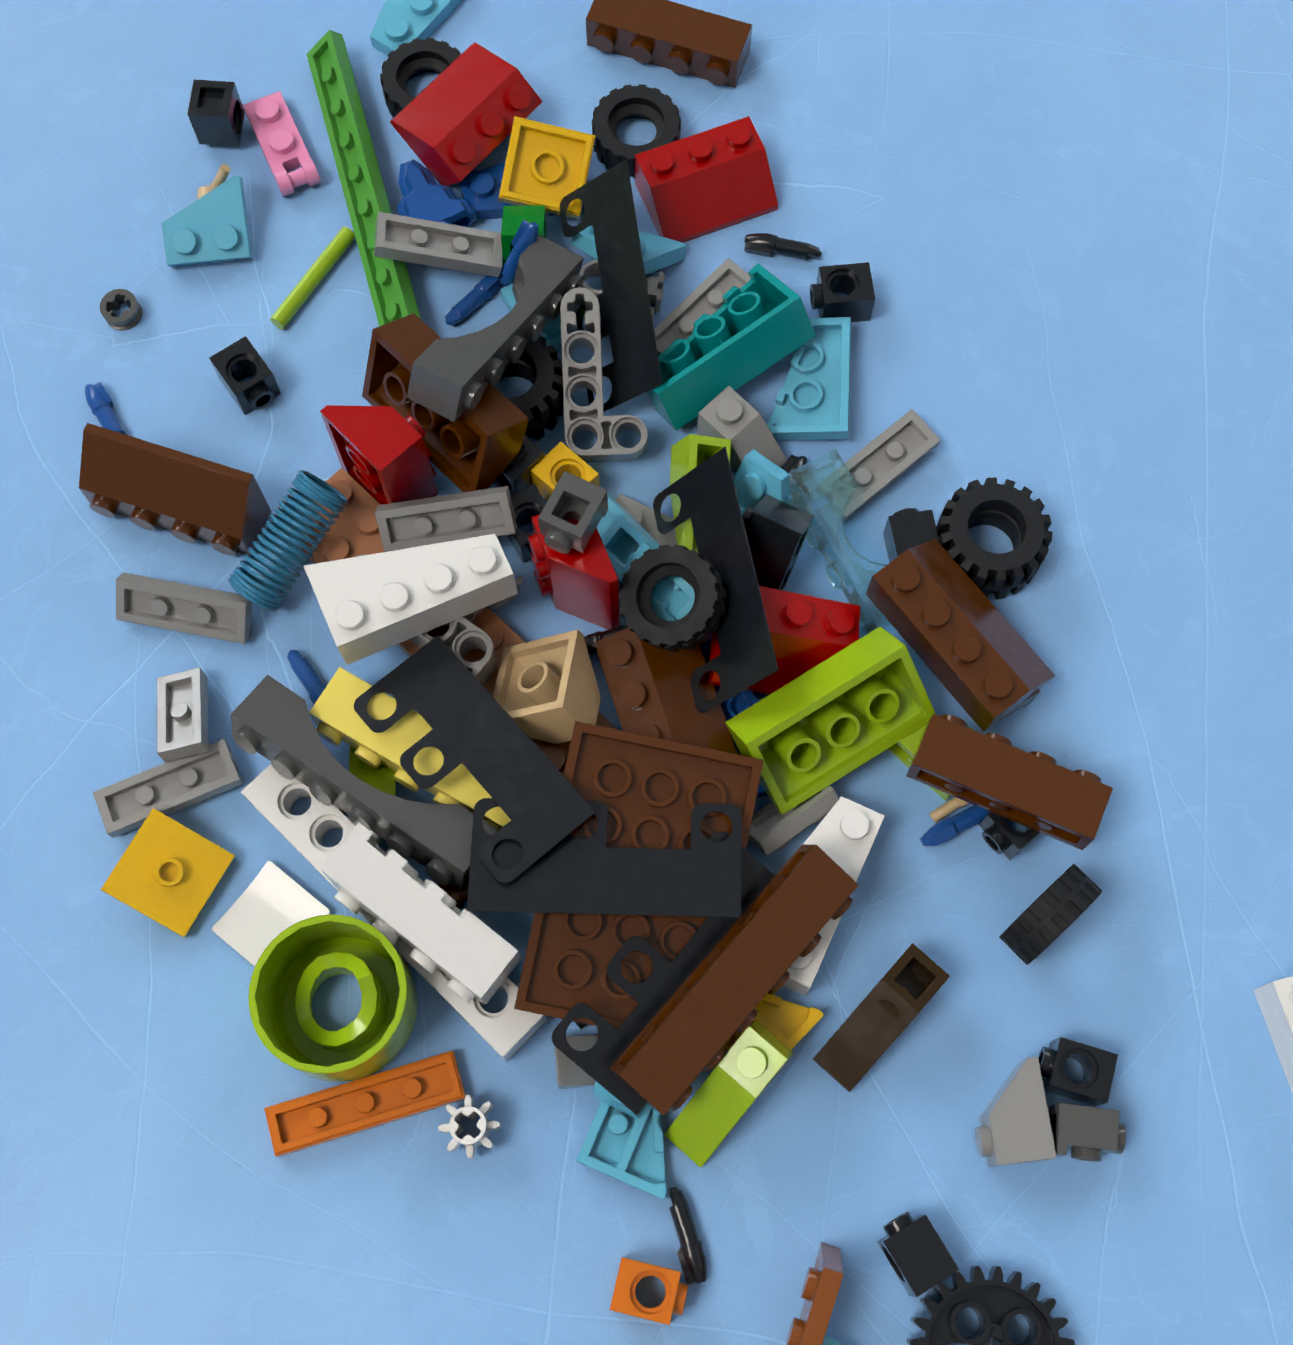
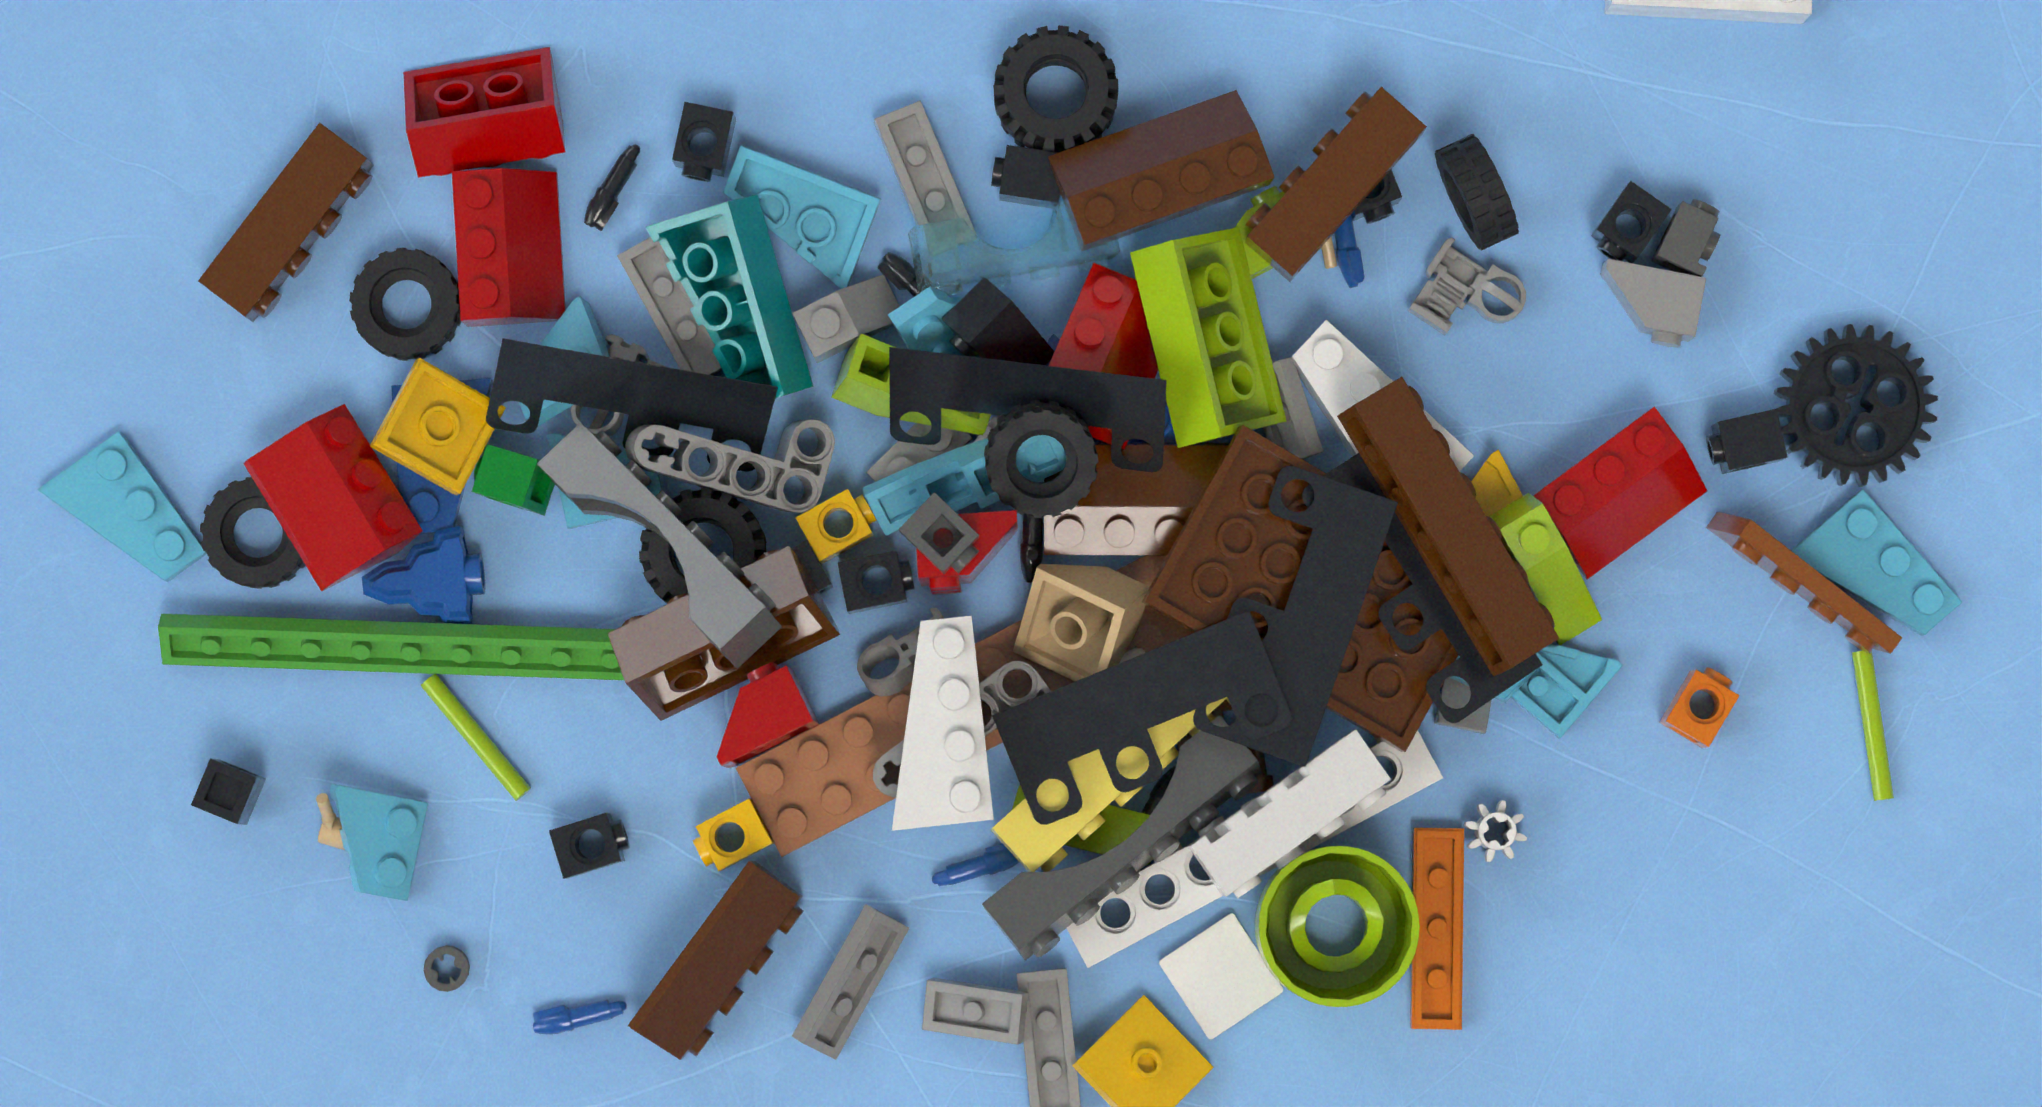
camera: 70 degrees left, 15 degrees up
dark azure piece [228,470,348,611] -> none
bright pink plate [243,91,321,197] -> none
light grey plate [374,211,502,277] -> none
light grey plate [374,486,517,552] -> none
blue piece [445,269,503,326] -> none
blue piece [500,219,538,286] -> none
black piece [669,1187,707,1285] -> none
dark brown slope [812,943,950,1092] -> none
none -> red slope [403,47,566,178]
none -> yellow brick [693,798,774,871]
none -> light grey piece [1408,238,1526,335]
none -> red slope [1533,406,1707,580]

